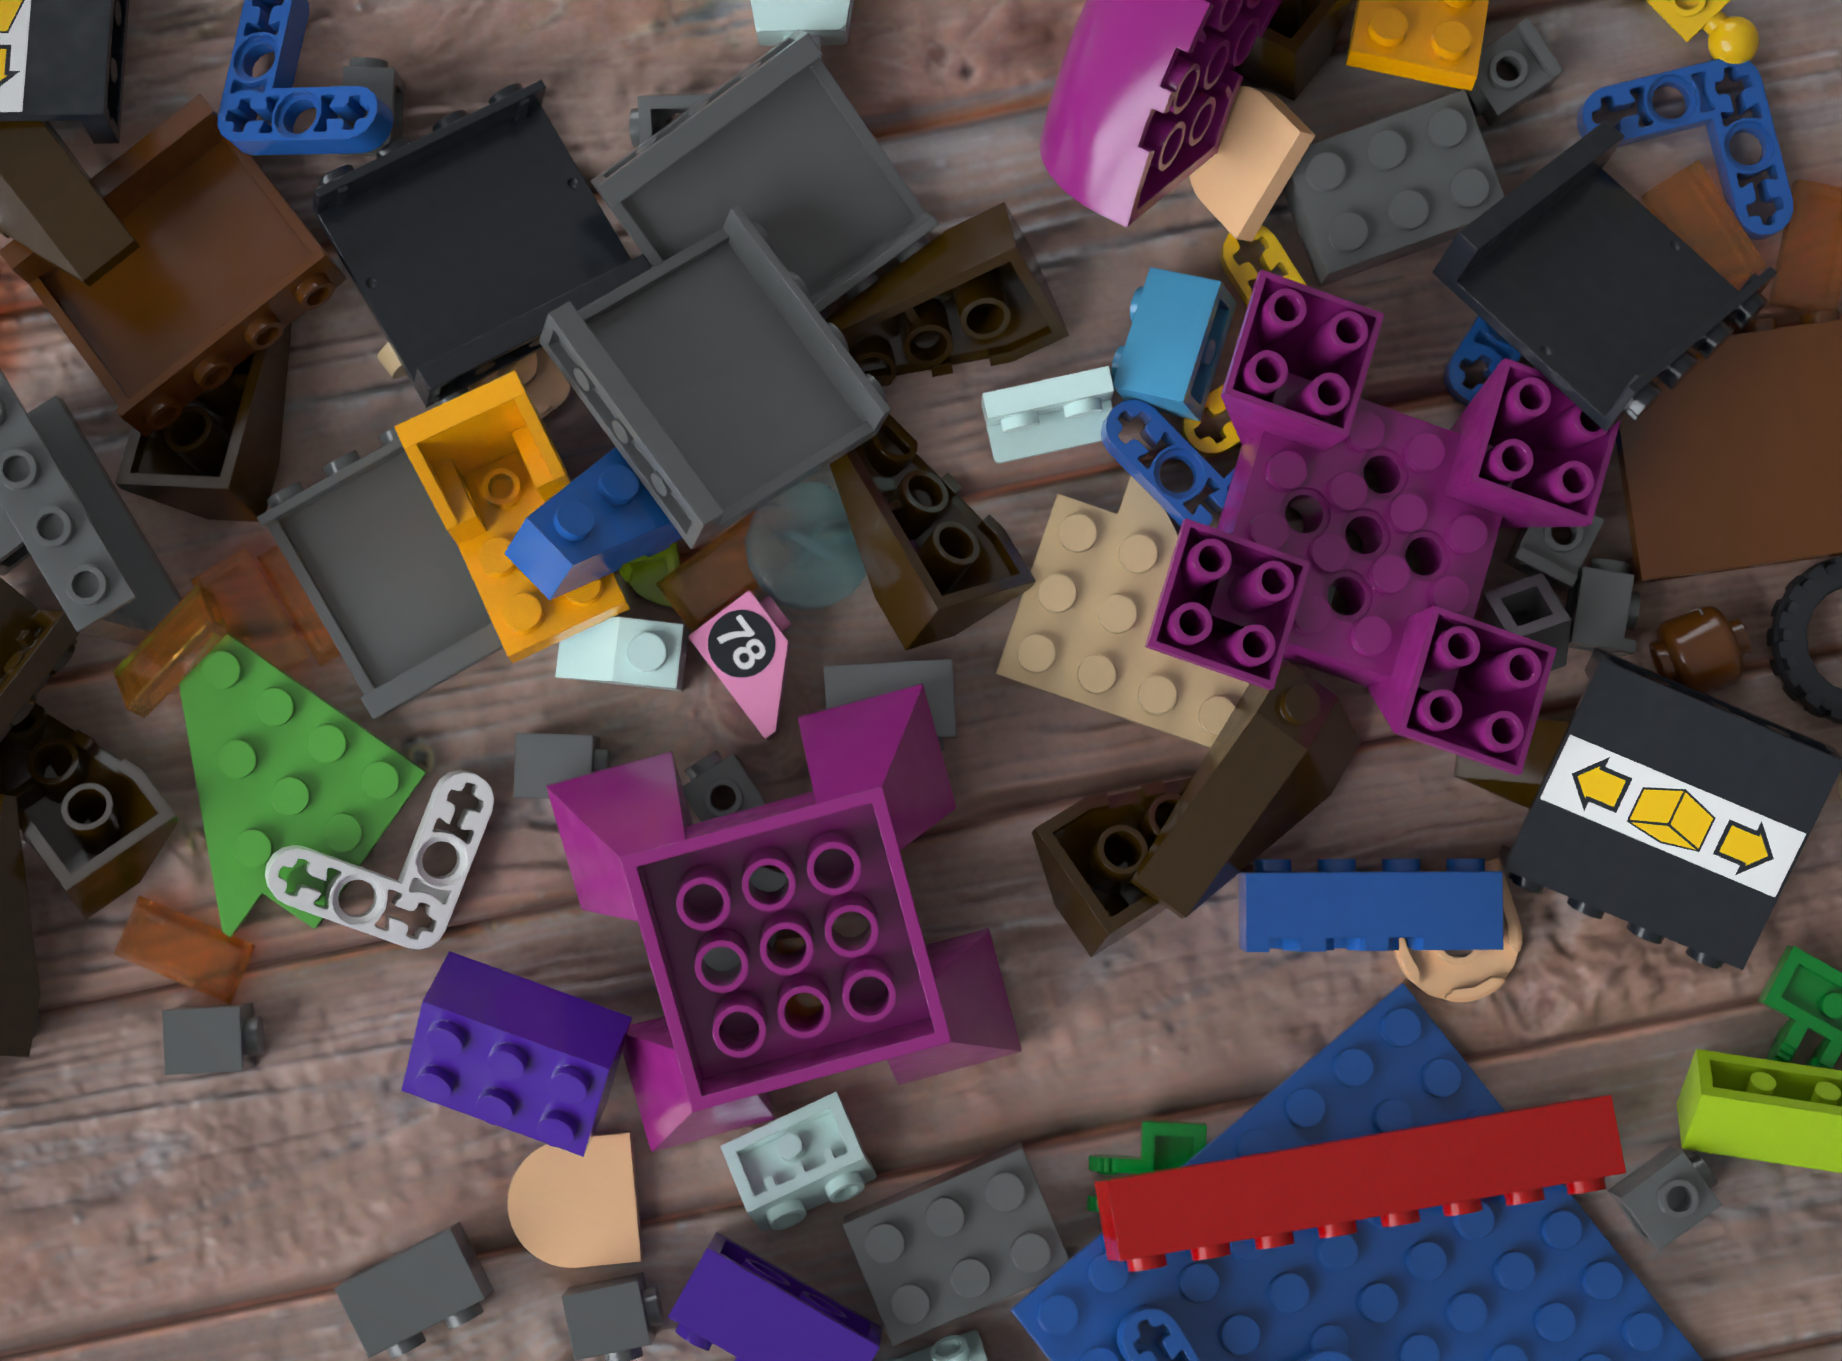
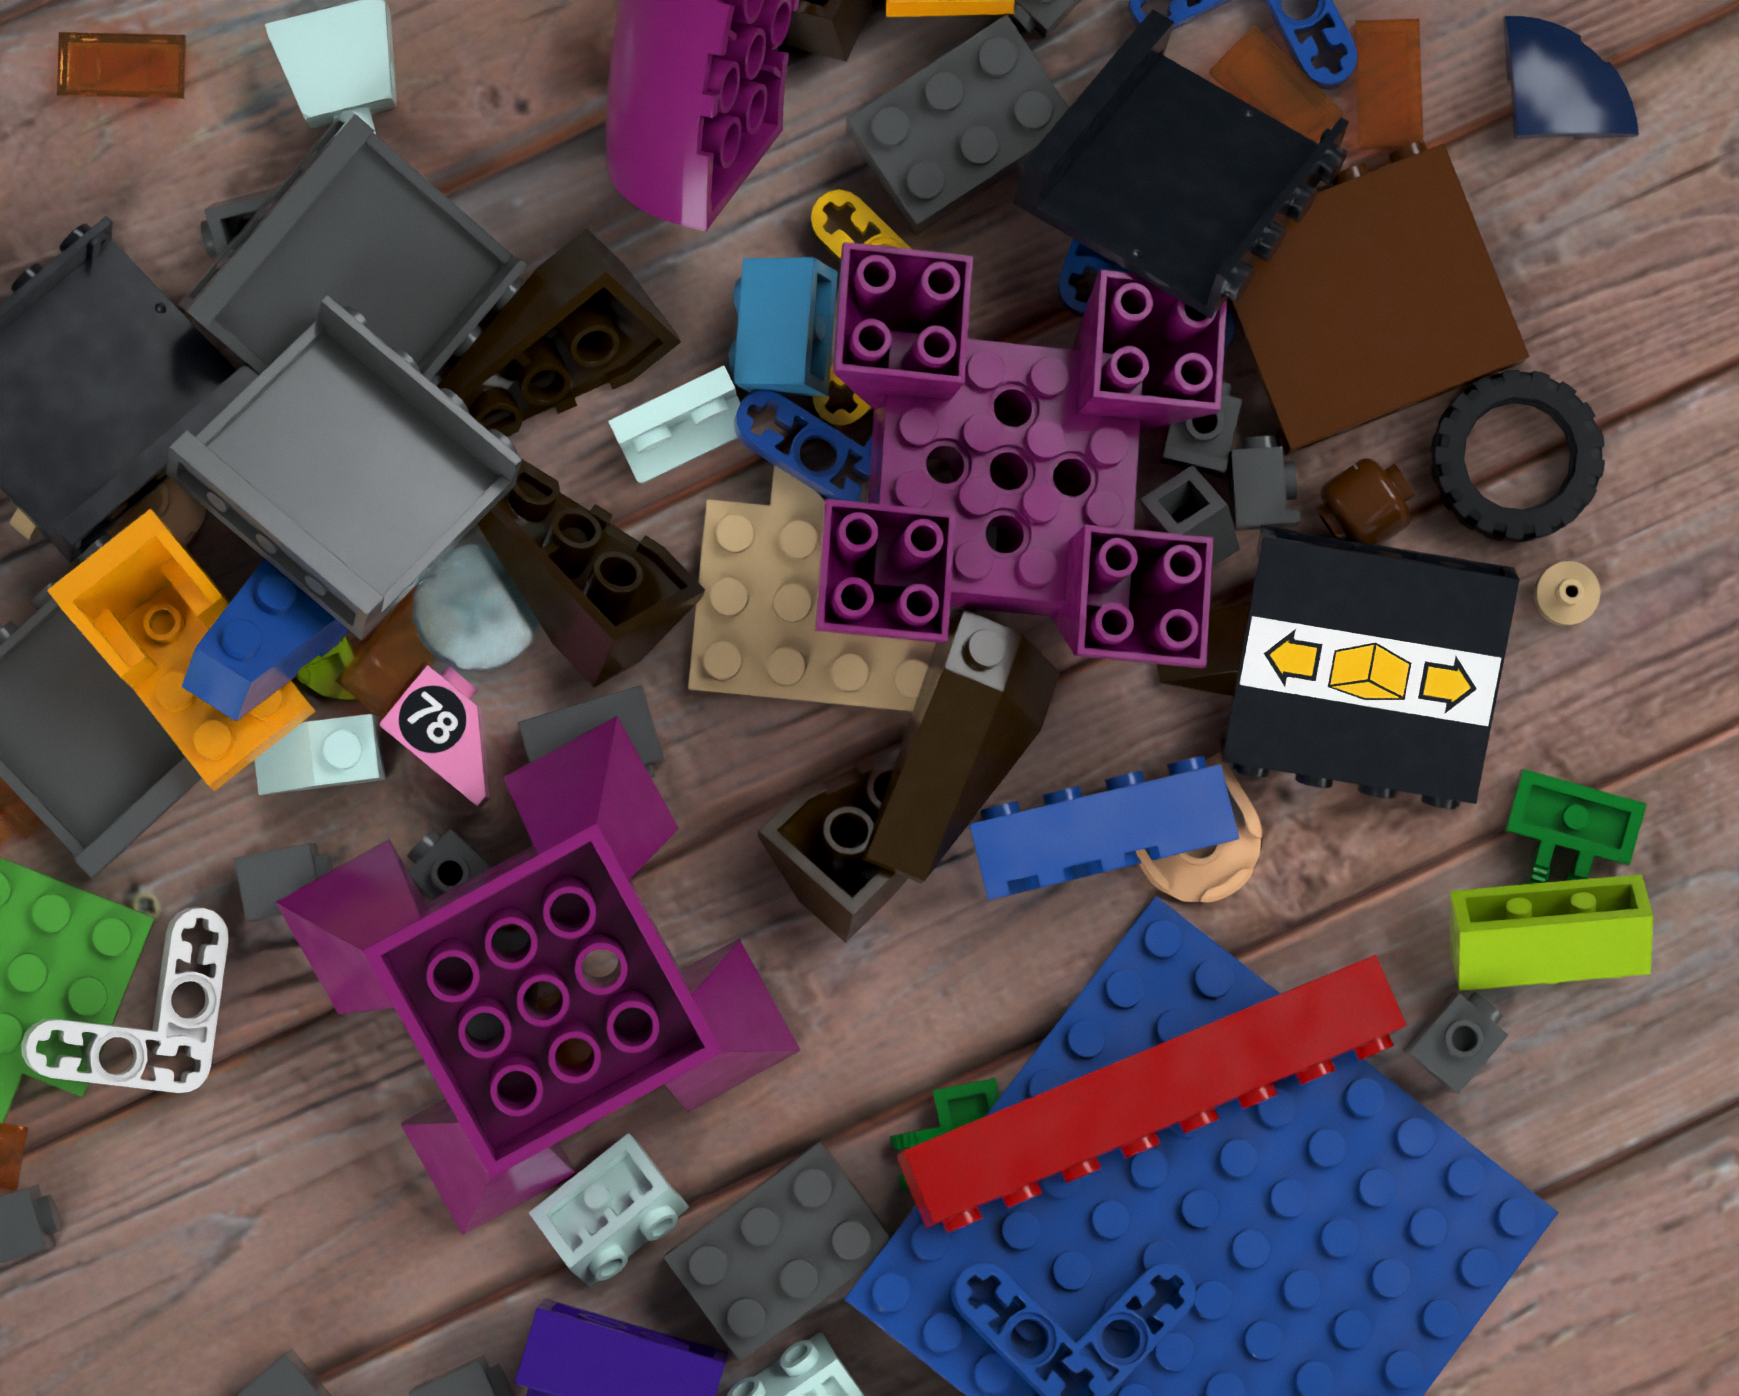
camera: 20 degrees left, 0 degrees up
dark purple brick [401,951,632,1157] -> none
light nougat tile [507,1131,643,1268] -> none
light nougat tile [1189,86,1316,242] -> none

